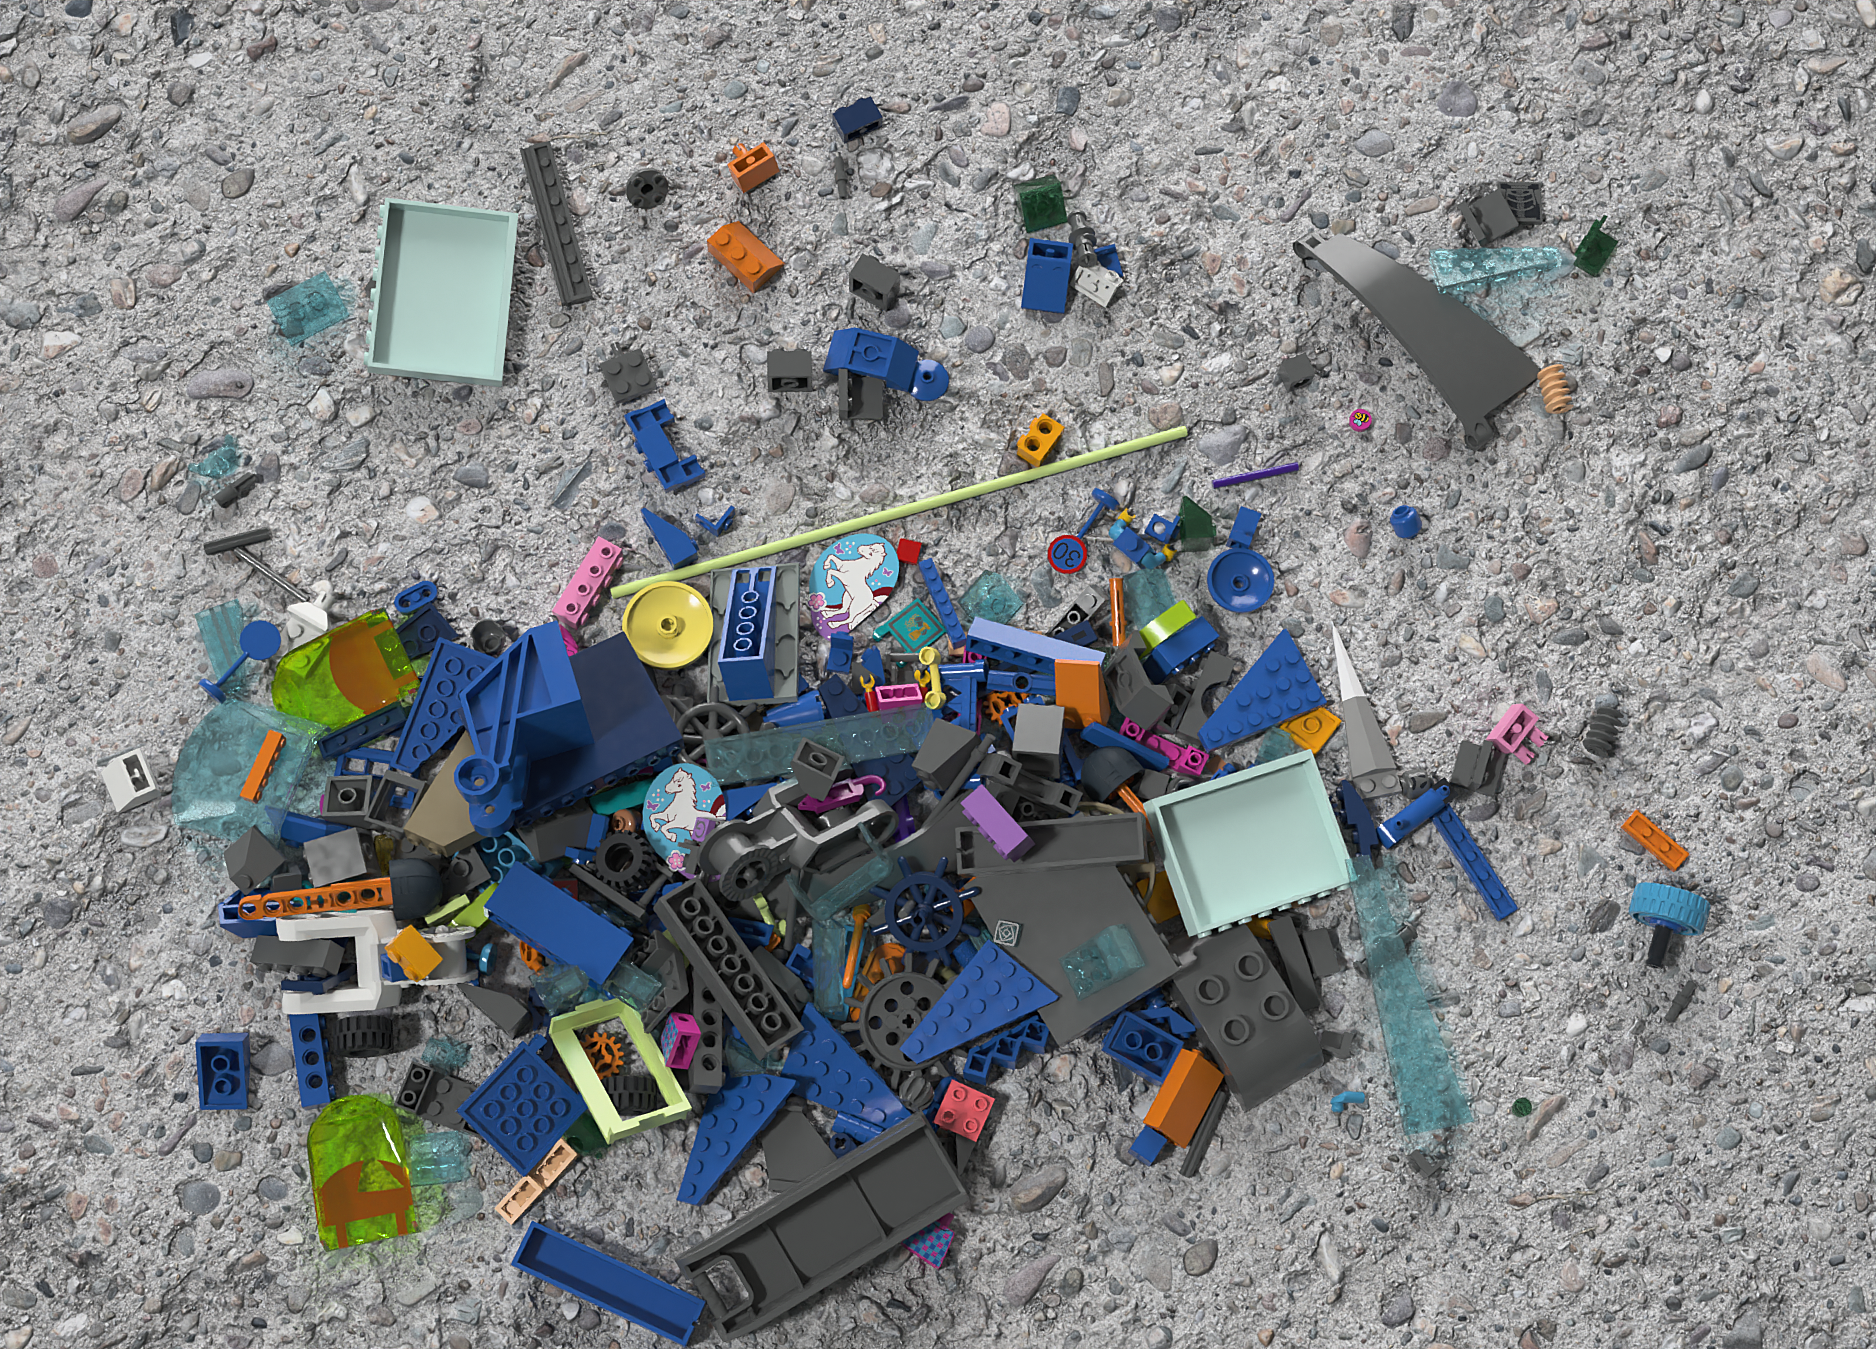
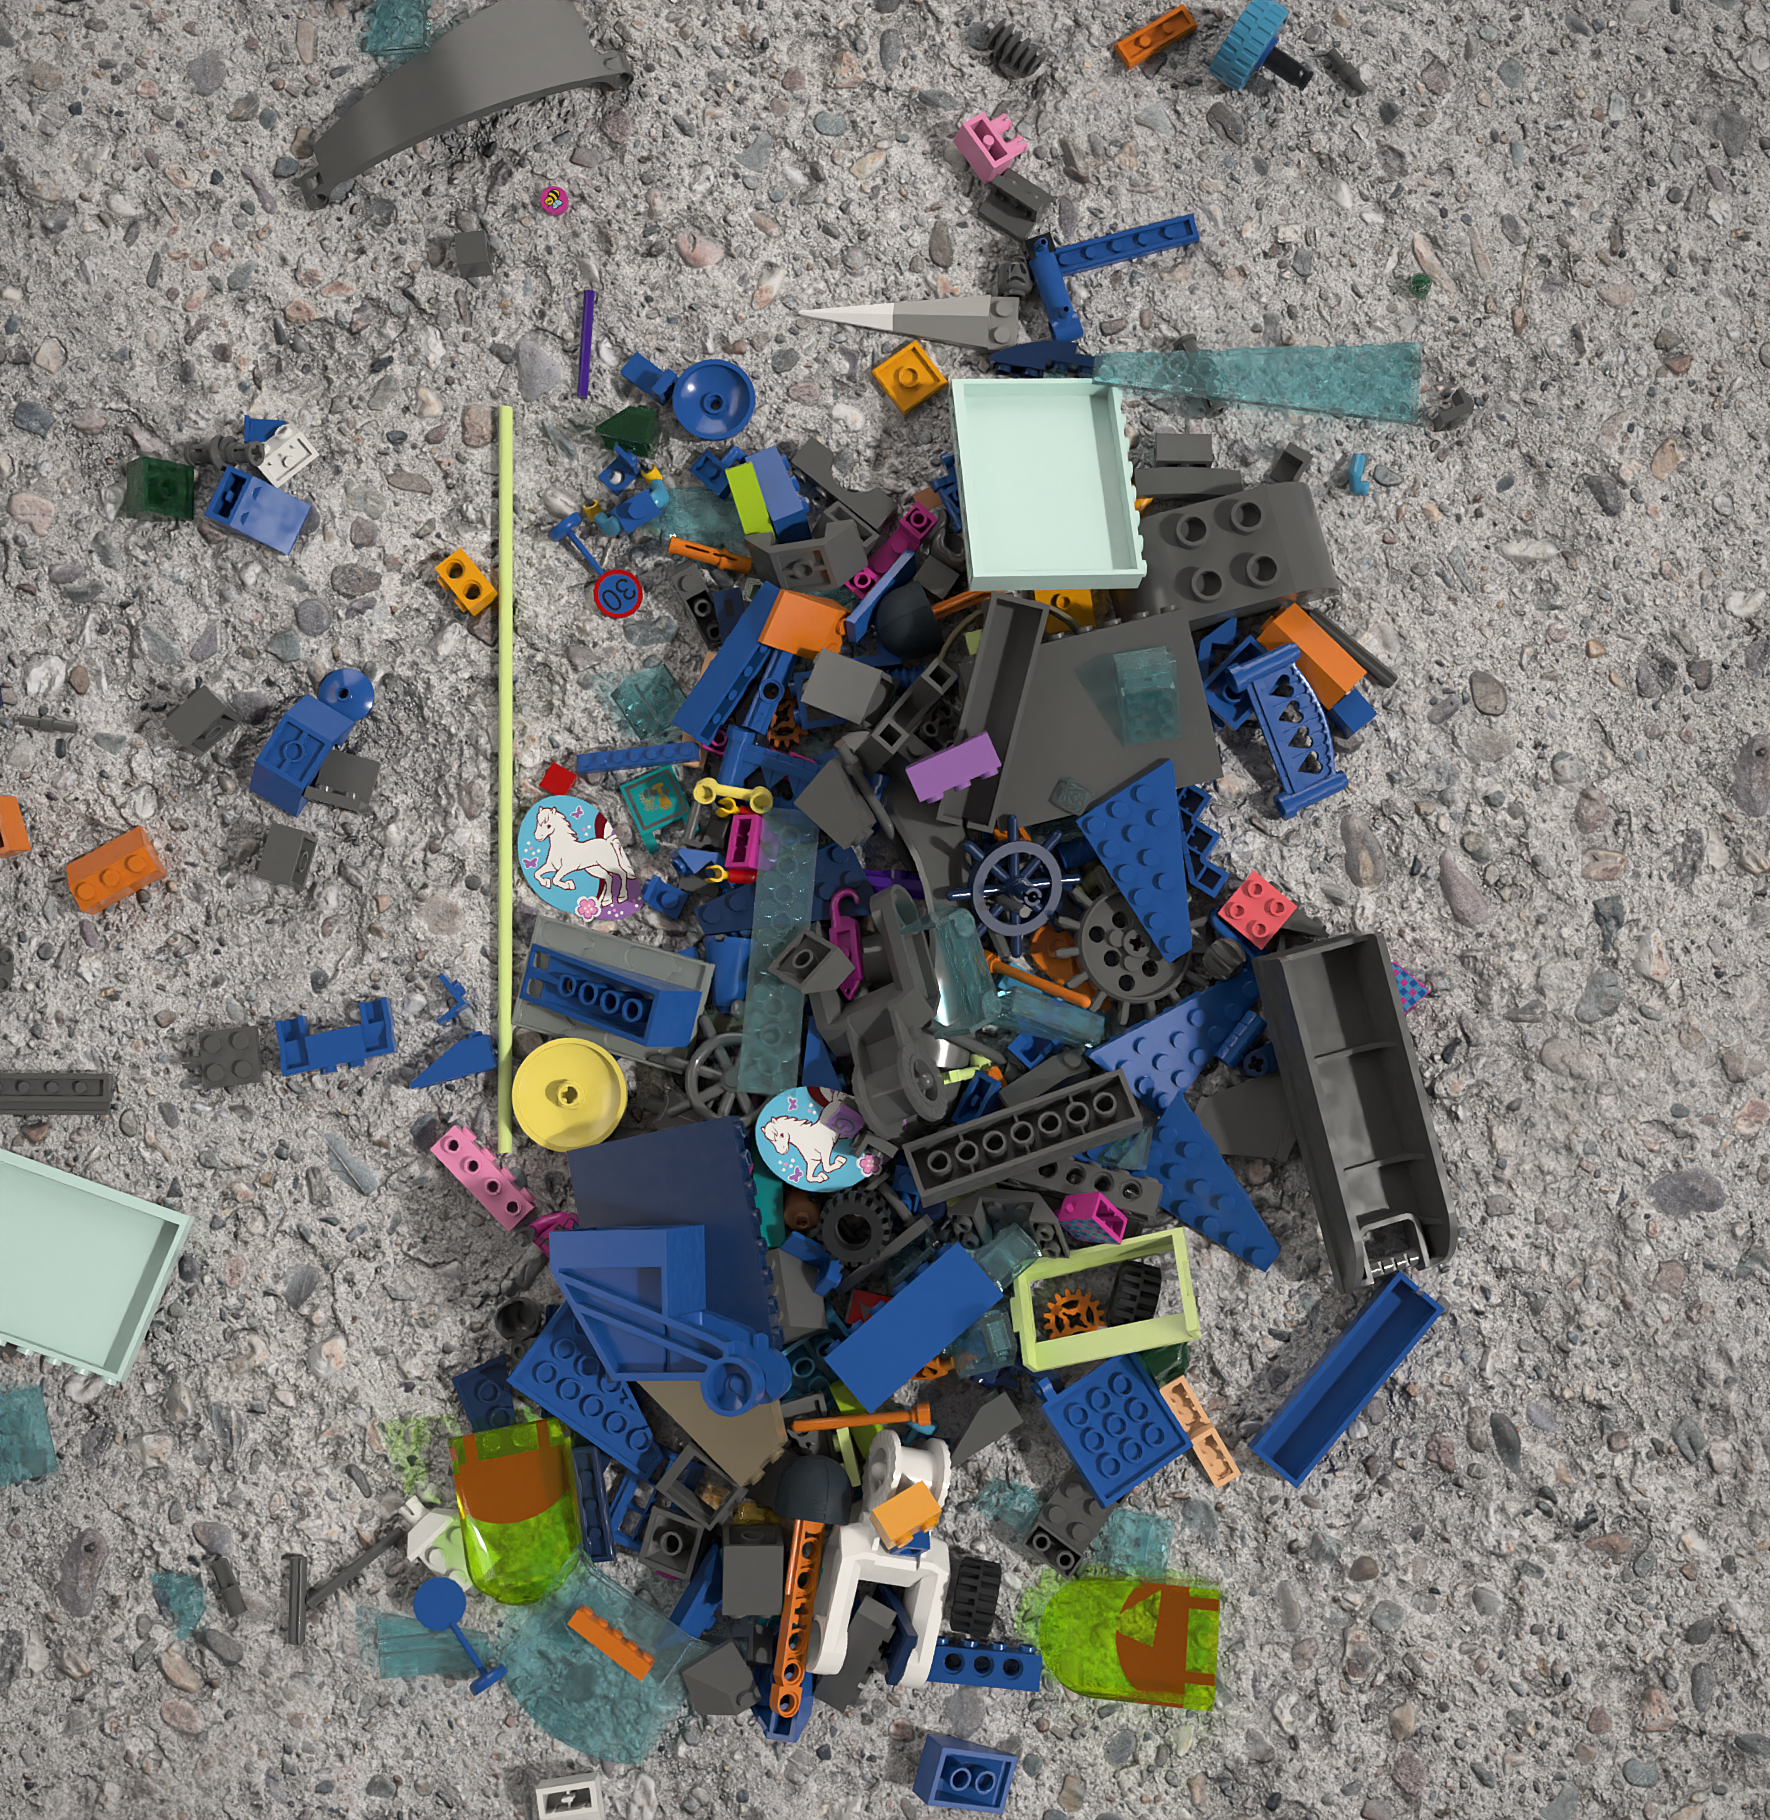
camera: 65 degrees left, 10 degrees up
blue plate [394,581,438,615] -> none
blue wing [1197,629,1327,754] -> none
clear light blue brick [1253,727,1290,766] -> none
blue head [1390,505,1422,539] -> none
none -> blue plate [689,446,748,501]
none -> orange piece [791,1401,931,1432]
none -> blue piece [1224,642,1349,821]

